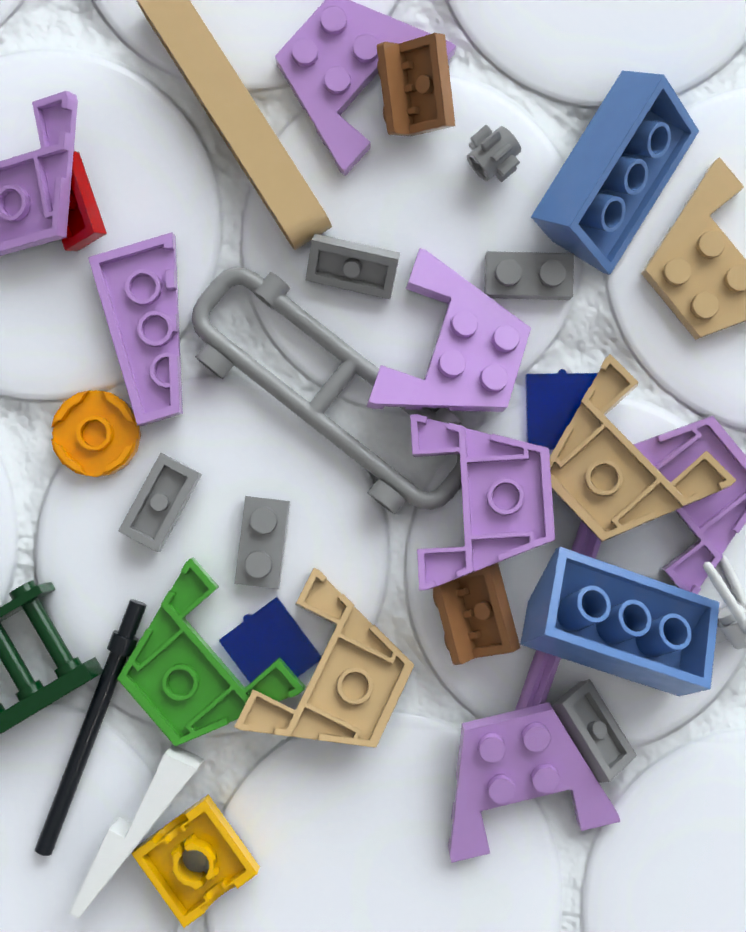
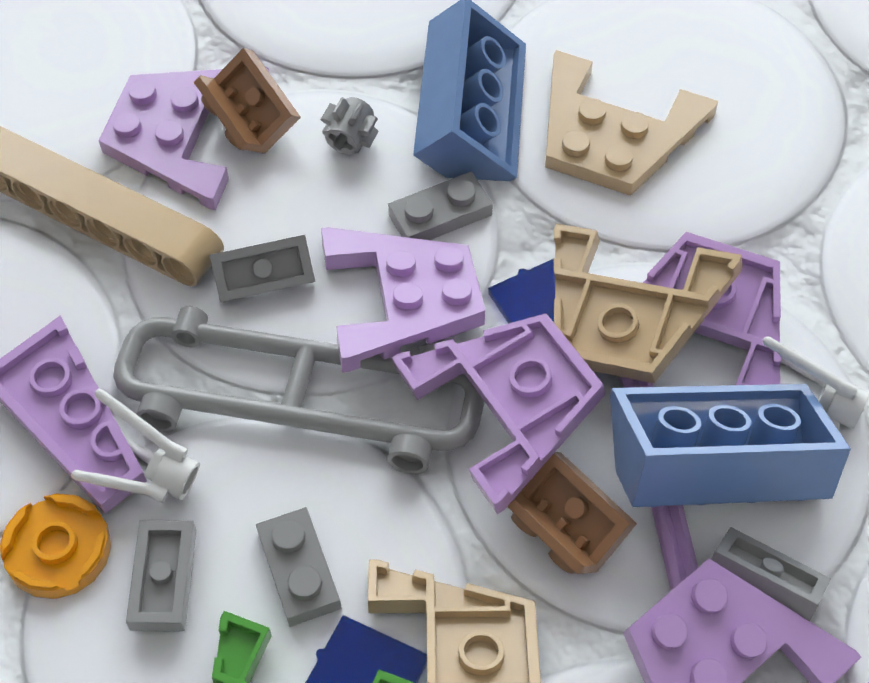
camera: 25 degrees left, 30 degrees down
none -> white plant [71,389,200,503]

